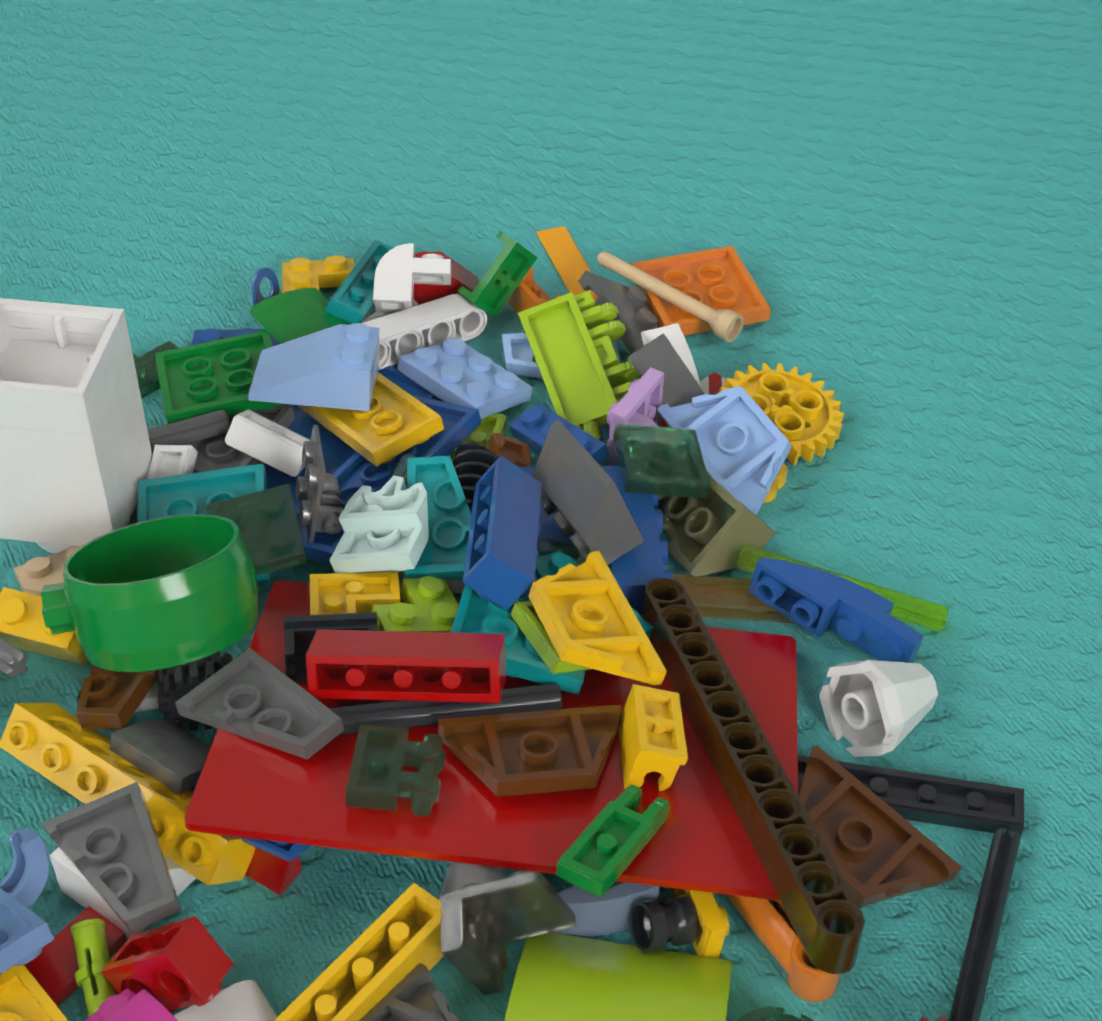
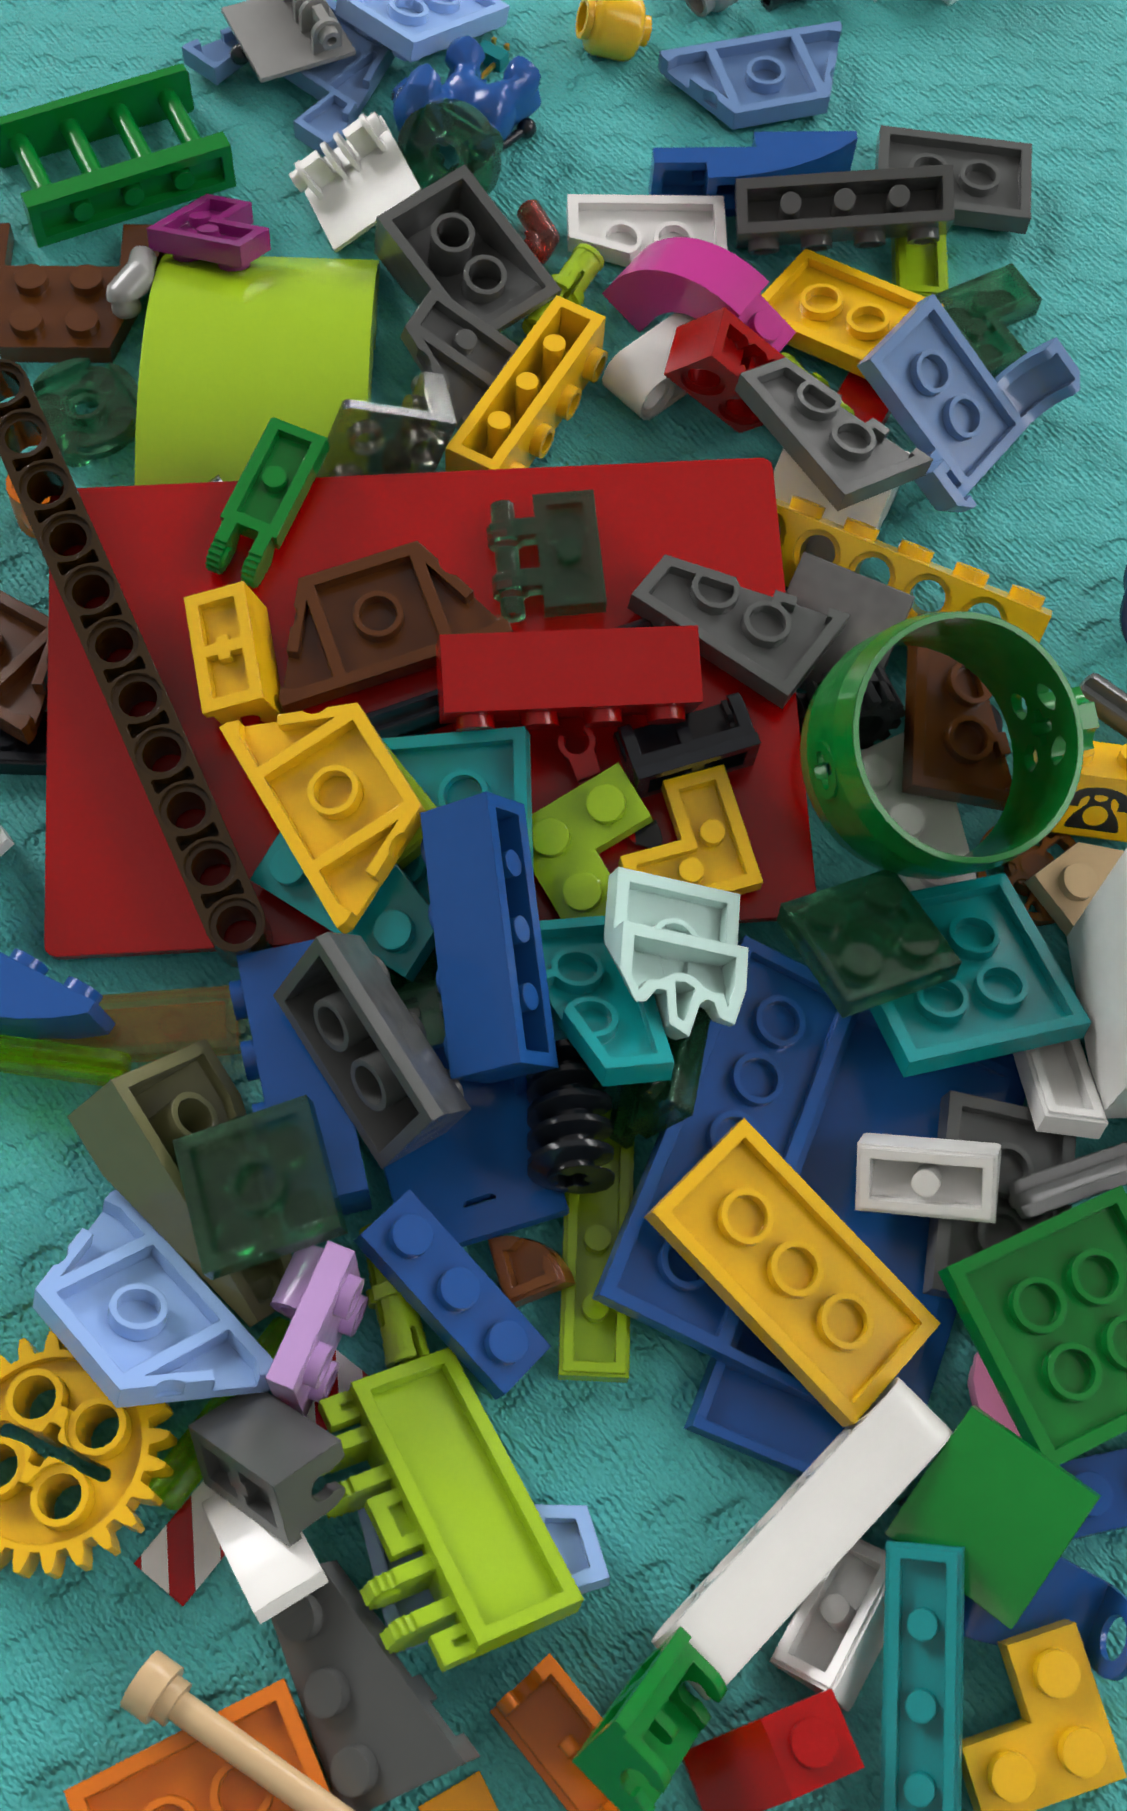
camera: 165 degrees right, 20 degrees up
light blue slope [248,323,380,411] -> none
flat silver hinge [296,425,343,543] -> none
white brick [373,243,452,311] -> none
light blue plate [398,338,532,419] -> none

